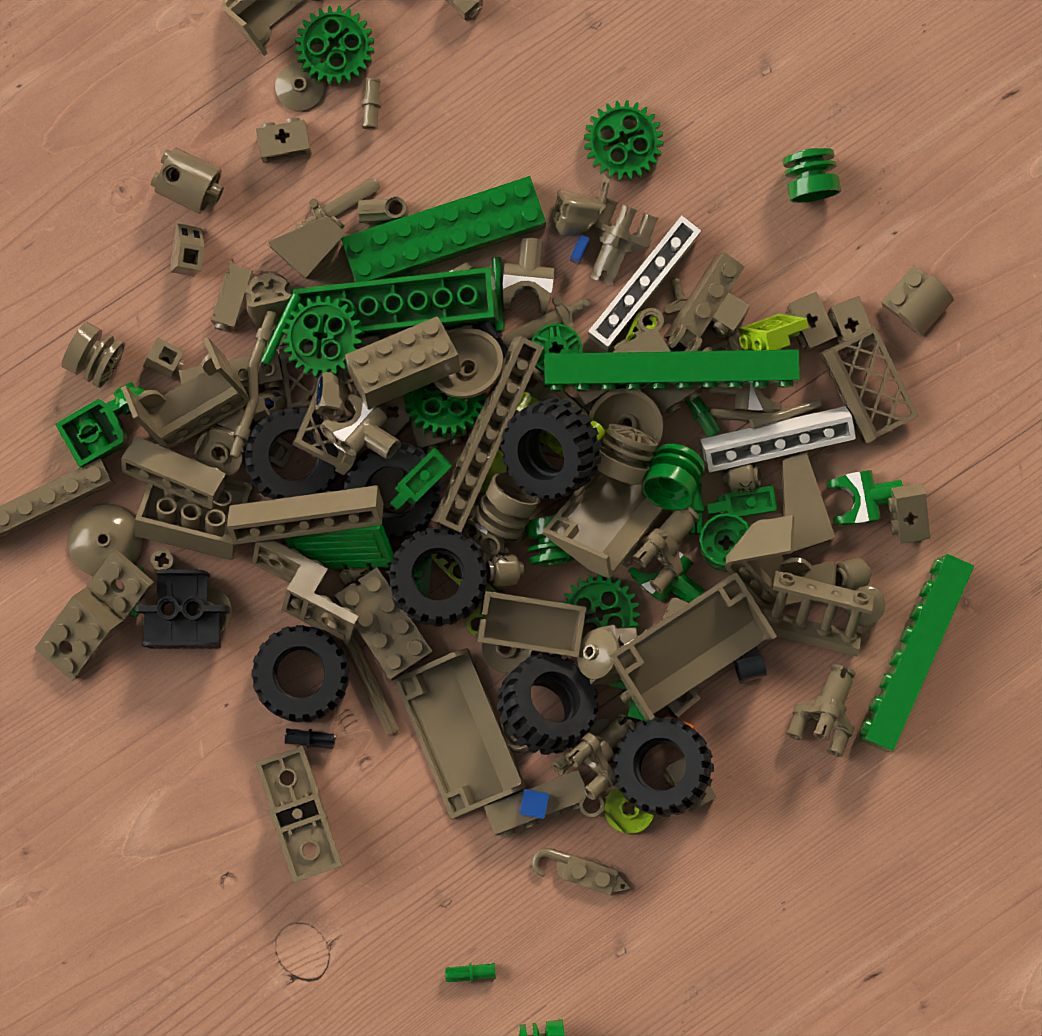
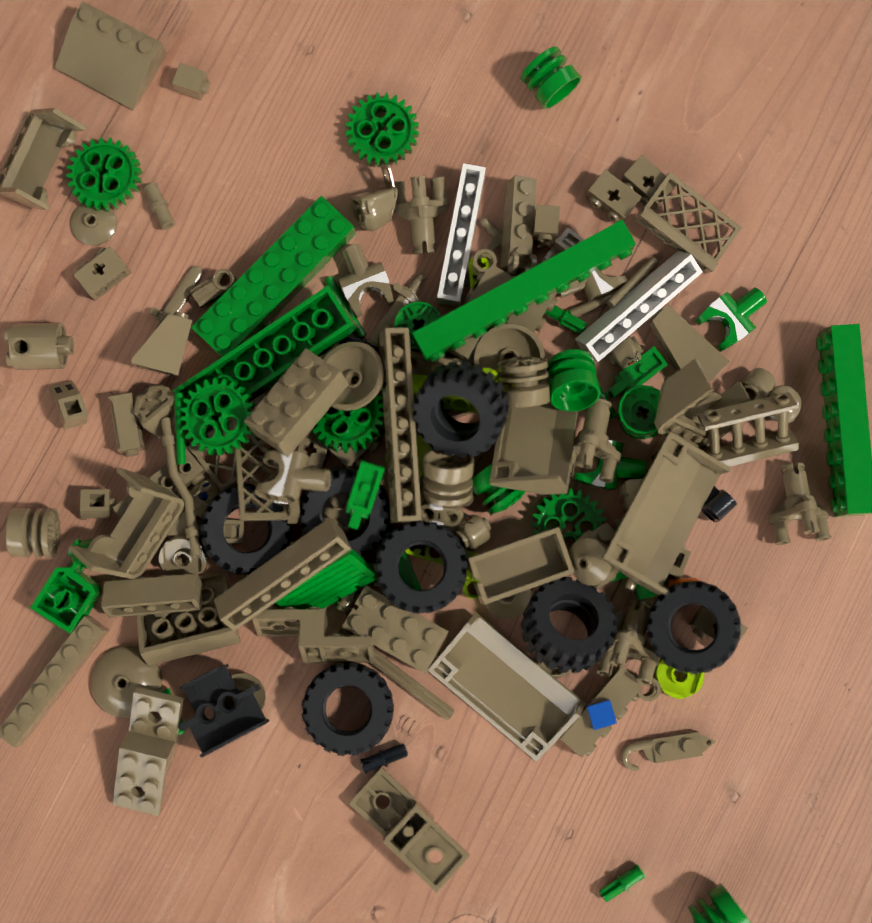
camera: 25 degrees left, 0 degrees up
dark tan bush [151,549,176,570] -> none
dark tan rock [315,372,345,417] -> none
blue tile [570,235,590,265] -> none
lime plate [738,313,809,350] -> none
dark tan brick [881,265,954,337] -> none
dark tan brick [888,483,930,544] -> none

